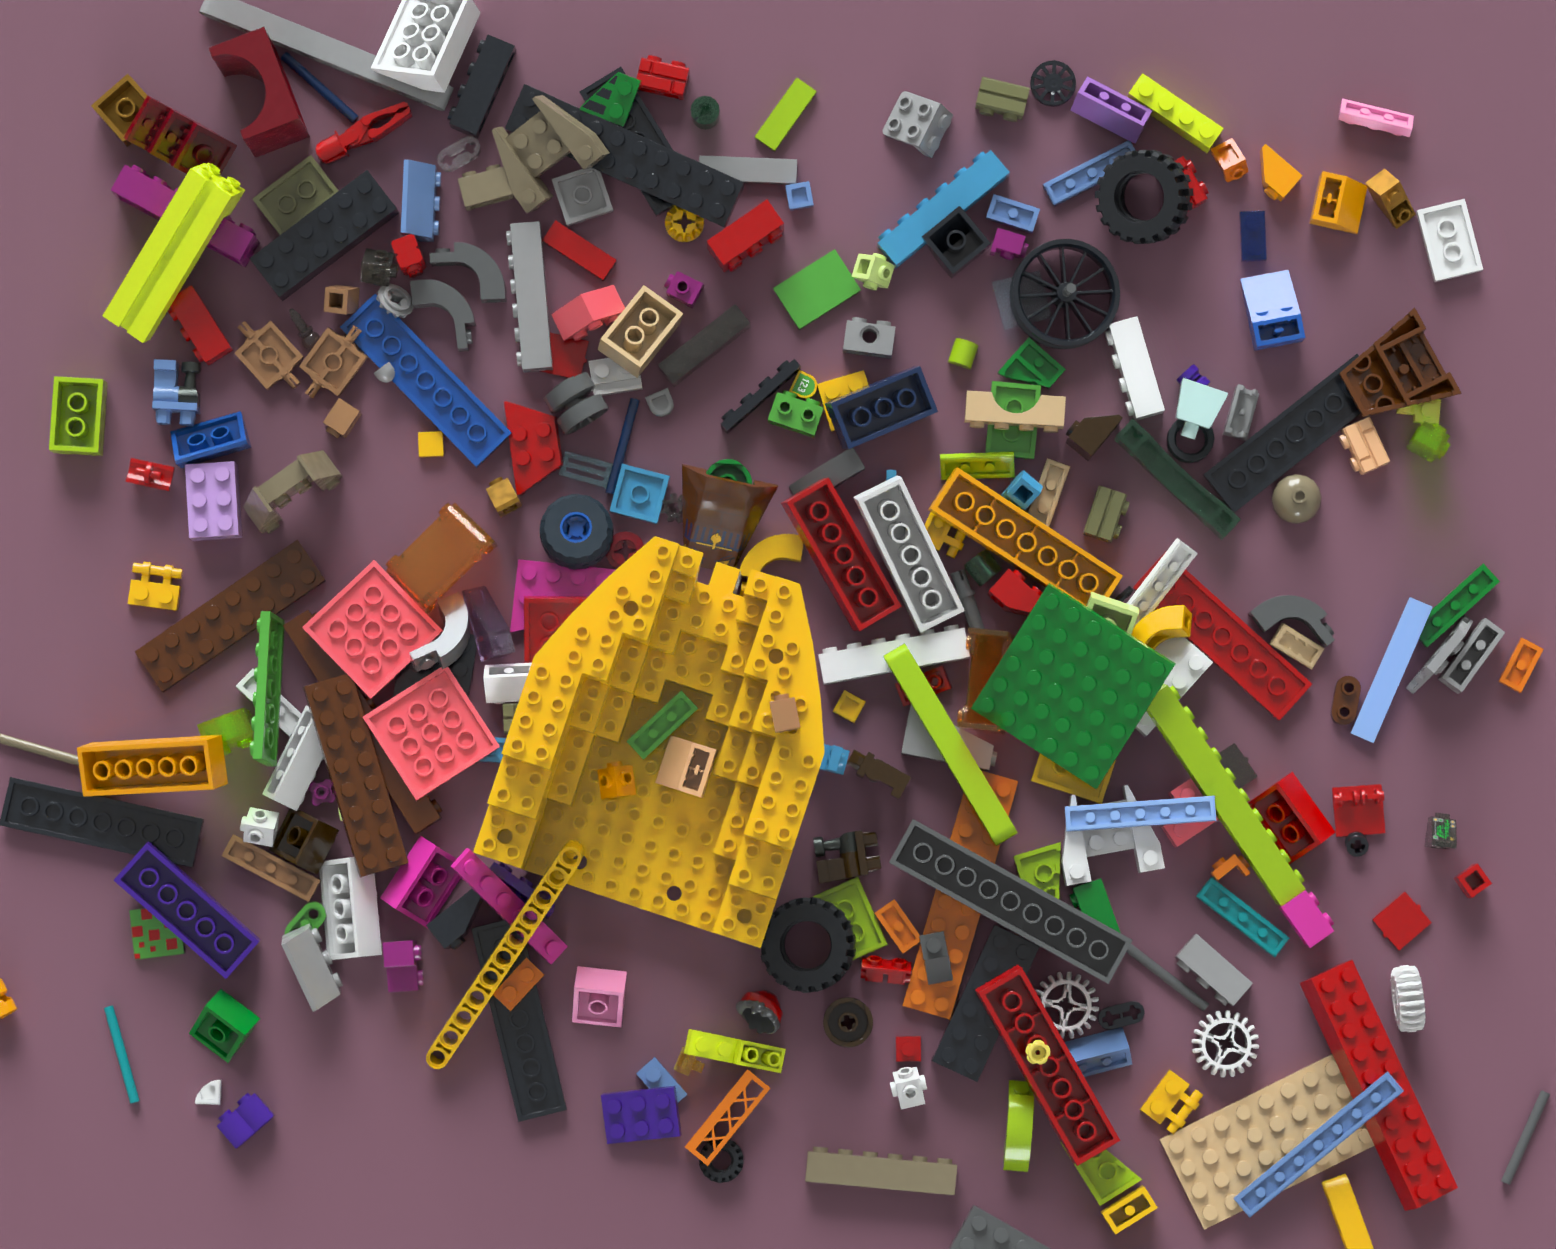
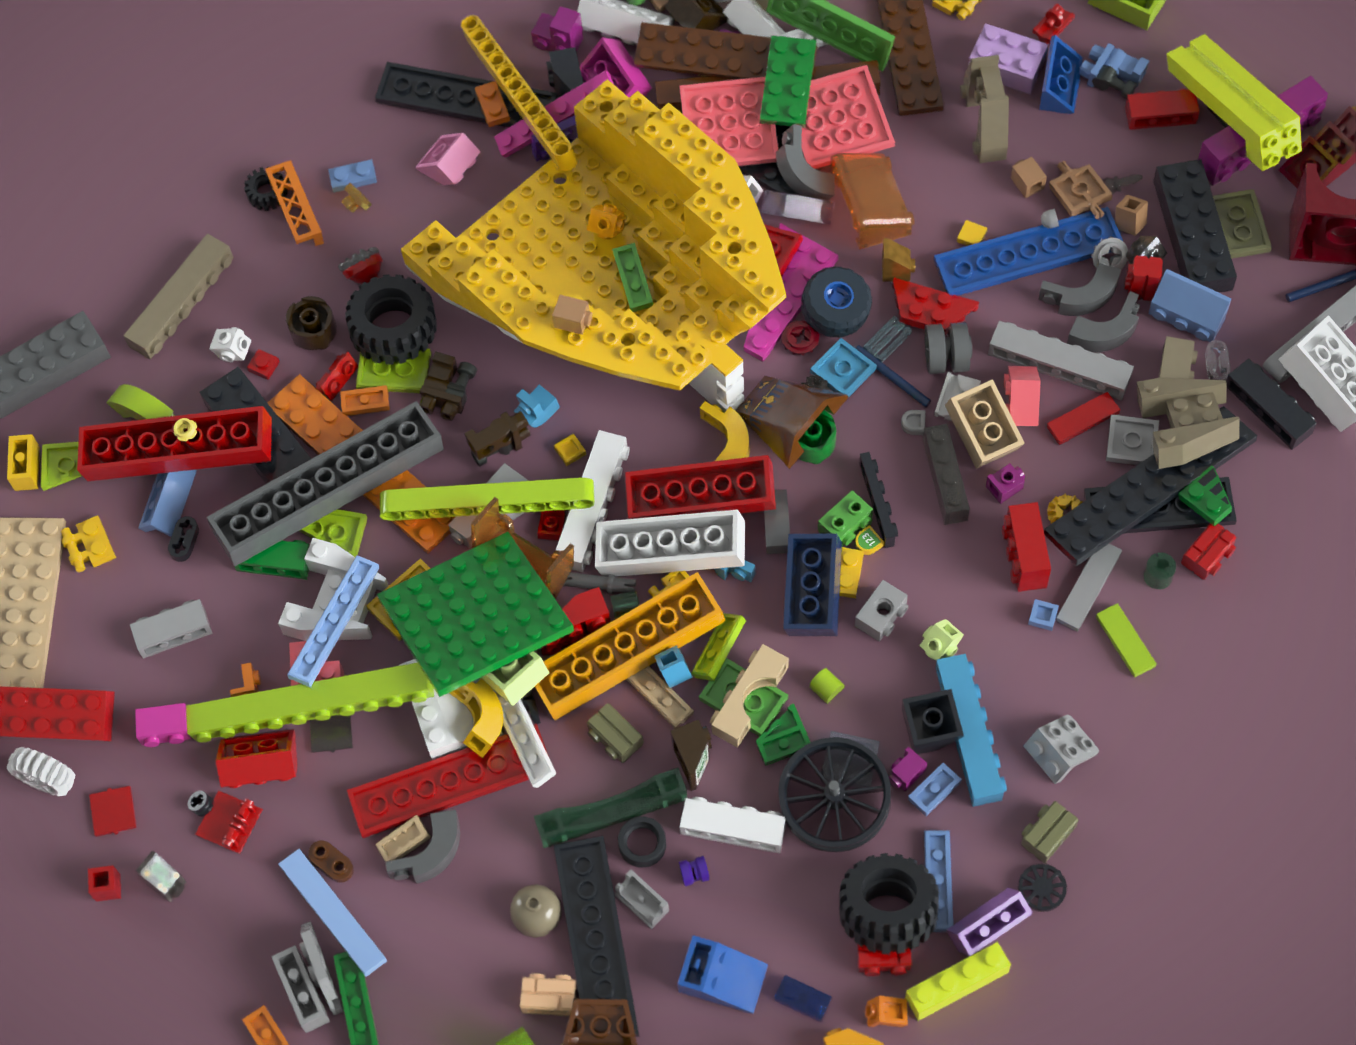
camera: 120 degrees right, 20 degrees down
medium nougat plate [235,321,304,390] -> none
red arm [315,101,413,164] -> none
red piece [539,332,589,378] -> none
dark purple plate [601,1086,682,1144] -> none
light nougat slope [655,735,718,798] -> none
neon yellow slope [684,1029,786,1073] -> none
bright green tile [773,249,861,330] -> none
dark grey slope [919,931,953,985] -> none
white gear [1035,972,1099,1039] -> none
dark grey bar [1126,944,1209,1011] -> none
light aqua torso [1176,378,1228,440] -> none
white gear [1191,1010,1259,1078] -> none
teal tile [1196,877,1290,958] -> none
none -> green plate [760,35,816,128]

